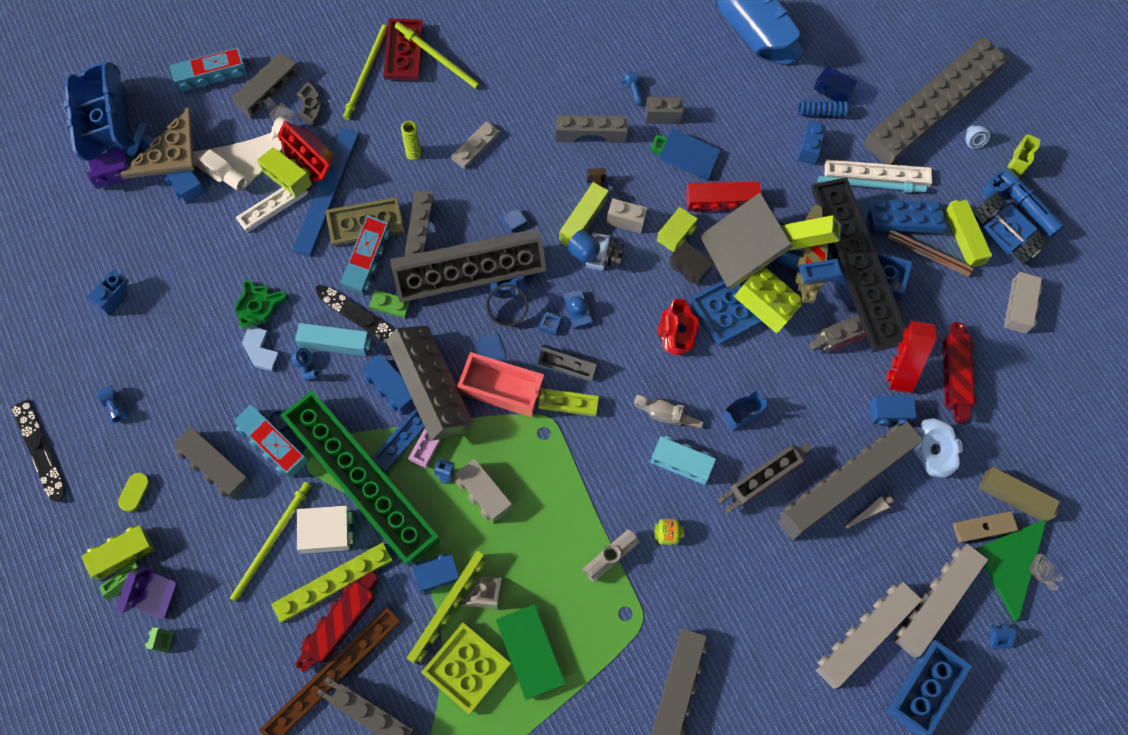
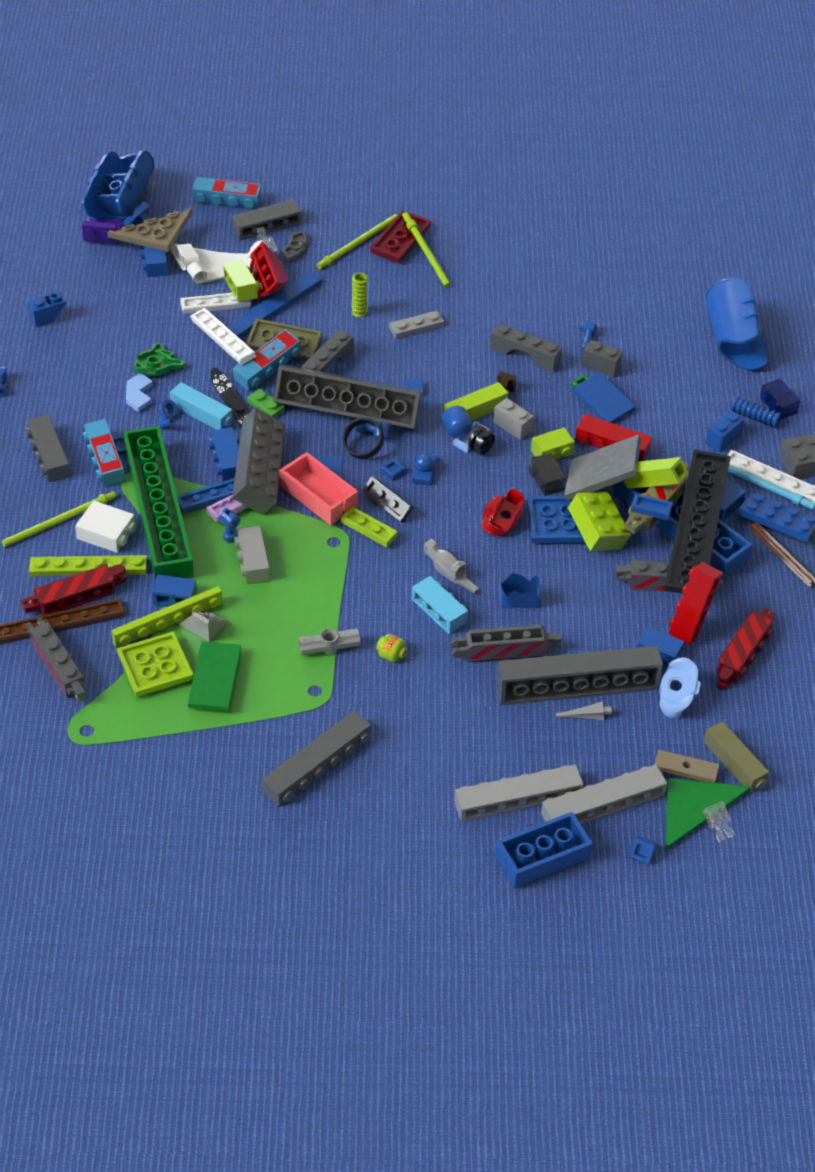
camera: 30 degrees right, 20 degrees down
none -> white tile [190,308,256,365]

